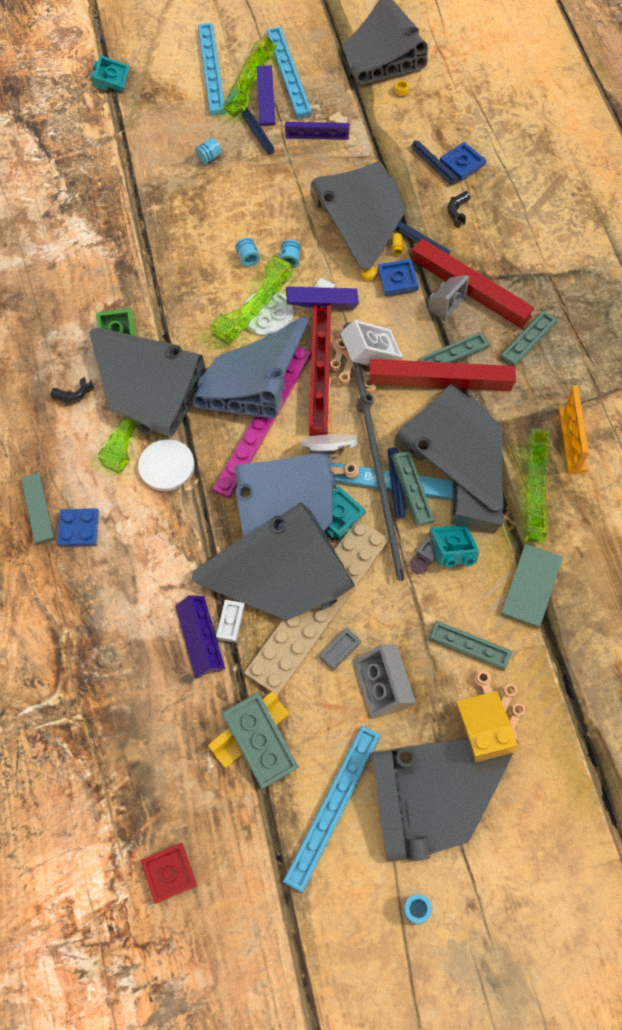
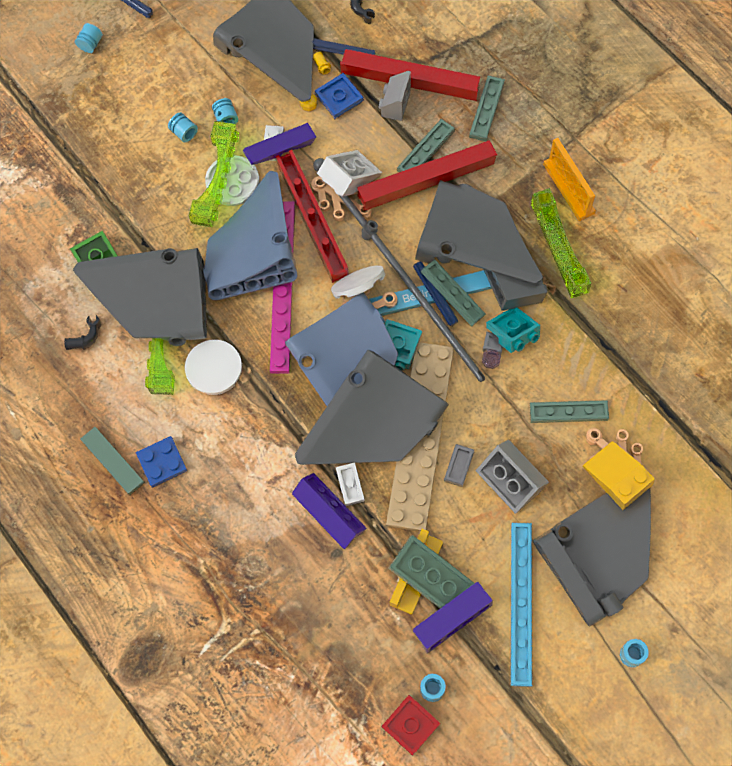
camera: 25 degrees left, 5 degrees up
sand green tile [501,544,563,628] -> none
none -> dark purple panel [413,582,493,654]
none -> medium azure piece [420,674,446,702]

